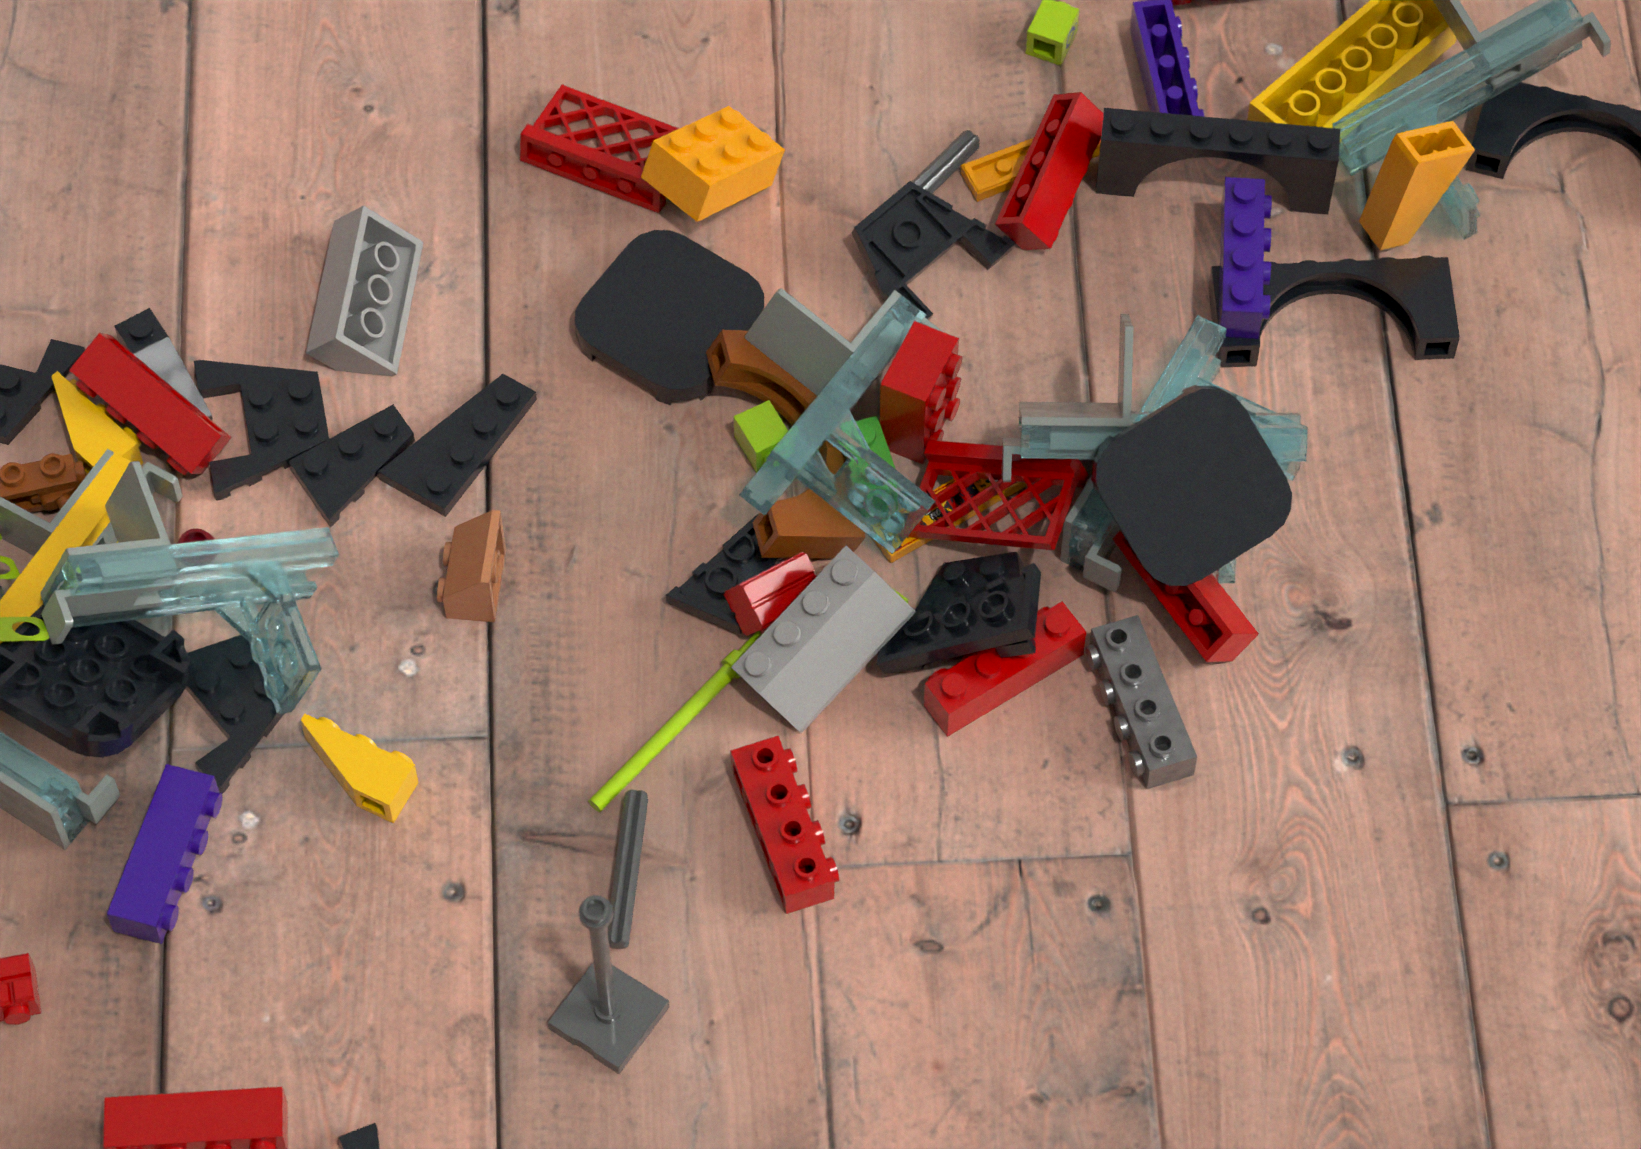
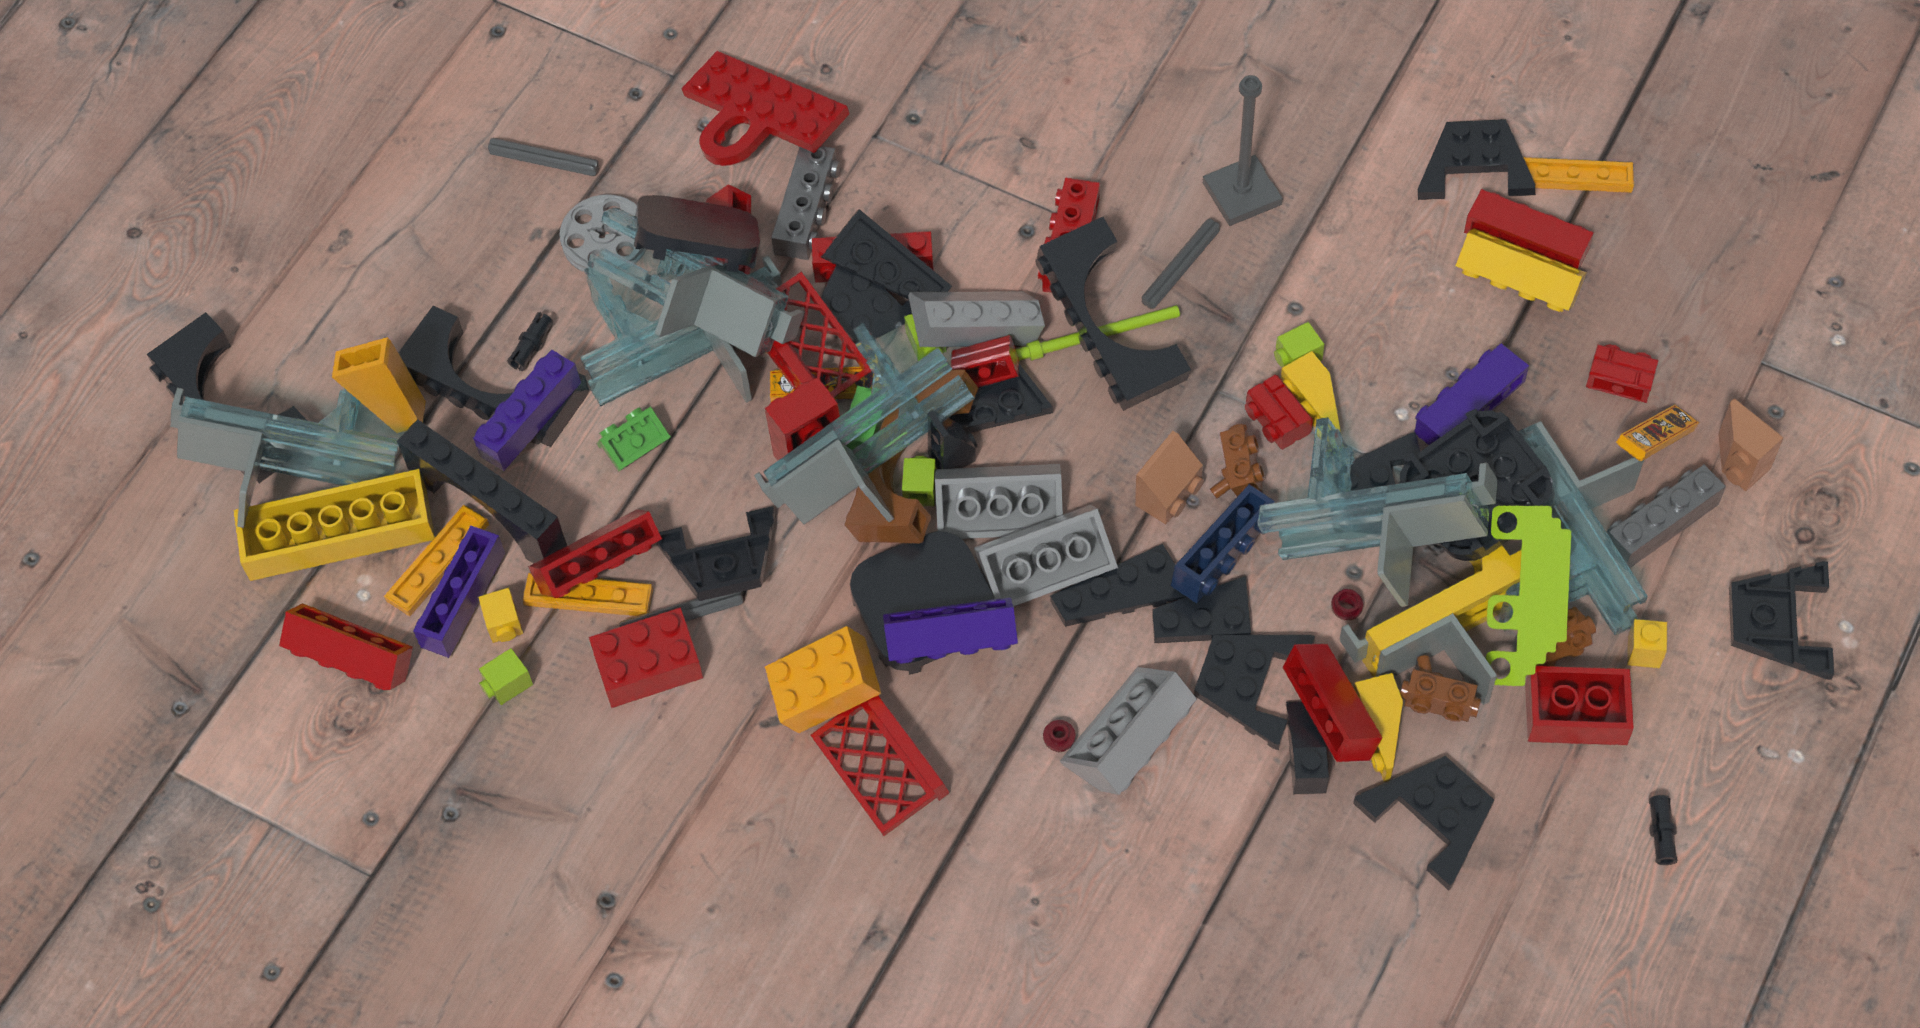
camera: 145 degrees left, 0 degrees up
none -> light orange tile [384,505,490,616]
none -> yellow brick [478,588,523,643]
none -> dark grey axle [488,138,599,176]
none -> black pin [507,312,553,371]
none -> light grey wedge [560,195,646,276]
none -> red brick [588,607,703,708]
none -> bright green bracket [596,406,671,472]
none -> red plate [681,51,850,166]
none -> dark purple brick [883,597,1018,663]
none -> black slope [927,410,978,469]
none -> light grey slope [935,464,1063,539]
none -> light grey slope [974,505,1118,606]
none -> black arch [1035,217,1191,411]
none -> dark red plate [1043,720,1076,752]
none -> dark blue brick [1171,484,1275,604]
none -> dark orange brick [1210,424,1265,499]
none -> red brick [1245,374,1313,450]
none -> lime brick [1274,322,1325,367]
none -> yellow brick [1455,229,1587,312]

